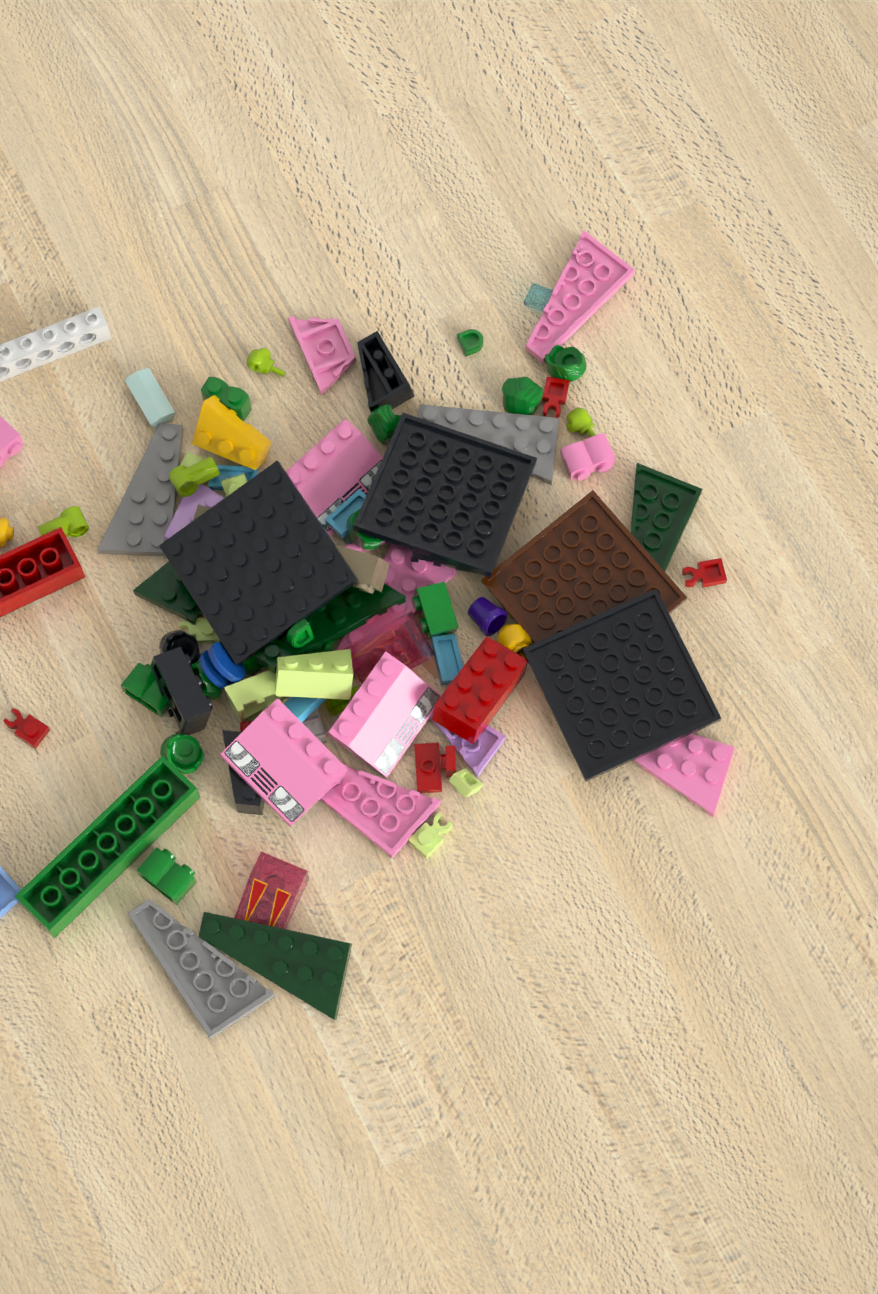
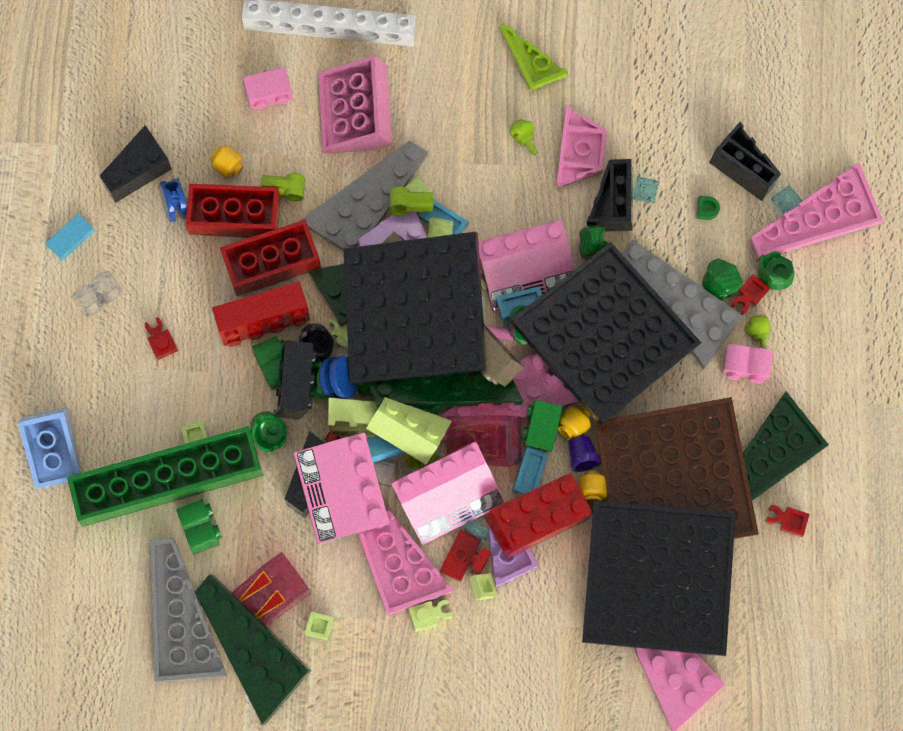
camera: 25 degrees right, 5 degrees up
light aqua piece [125,368,175,429] -> none
yellow wedge [192,395,271,470] -> none
green brick [201,377,252,421] -> none
green tile [287,619,314,648] -> none
none -> yellowish green plate [181,421,208,444]
none -> red brick [212,281,310,347]
none -> red brick [220,219,321,296]
none -> yellowish green plate [305,611,334,642]
none -> bright pink slope [318,55,392,153]
none -> clear light blue tile [465,520,490,542]
none -> lime wing [499,23,568,91]
none -> yellow head [557,406,591,441]
none -> clear light blue tile [633,177,659,204]
none -> black wedge [709,122,781,201]

